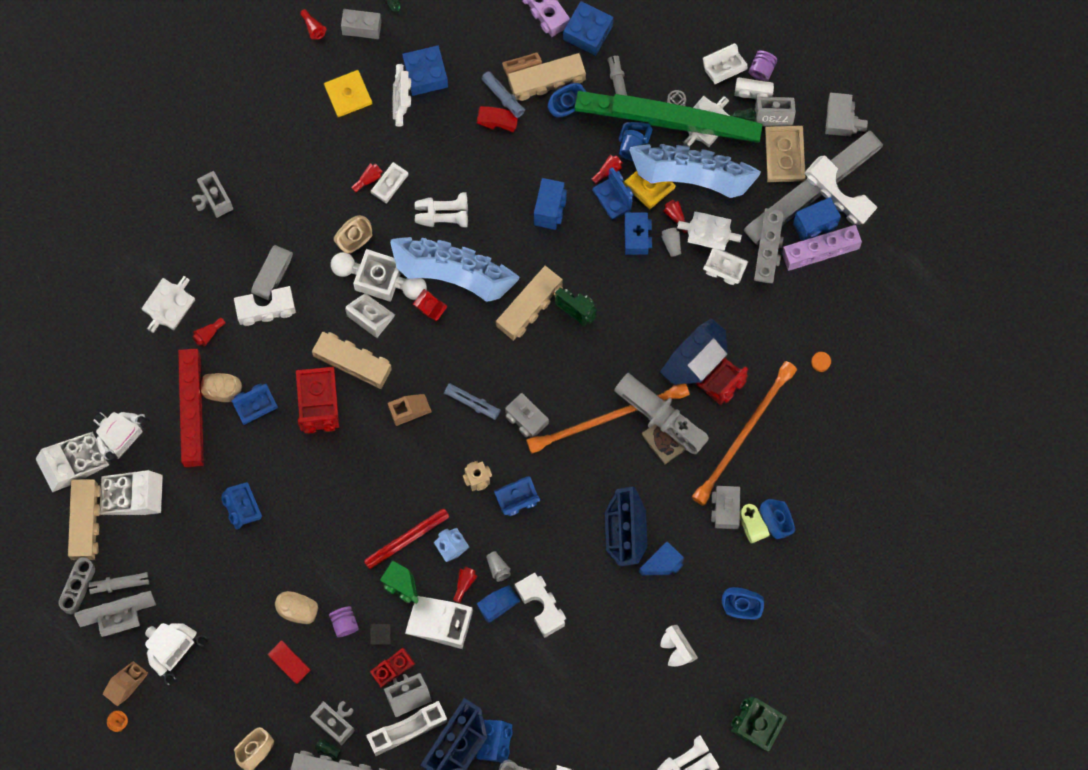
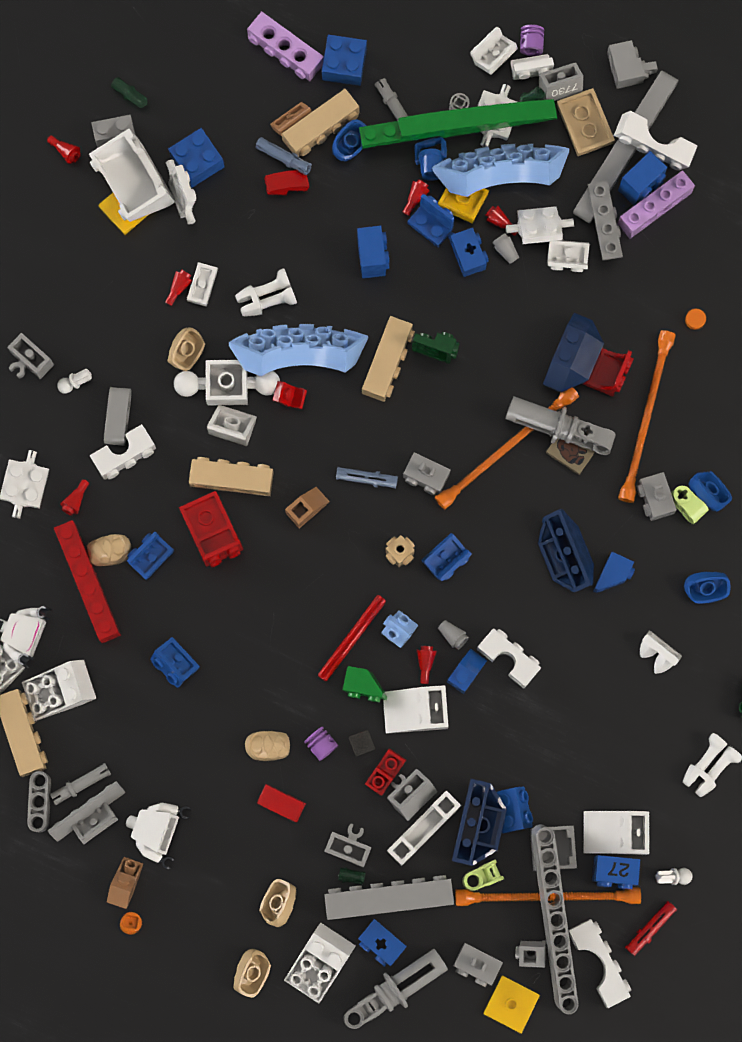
camera: 20 degrees left, 5 degrees up
none -> white axle [57,369,92,394]
none -> white windscreen [89,129,176,222]

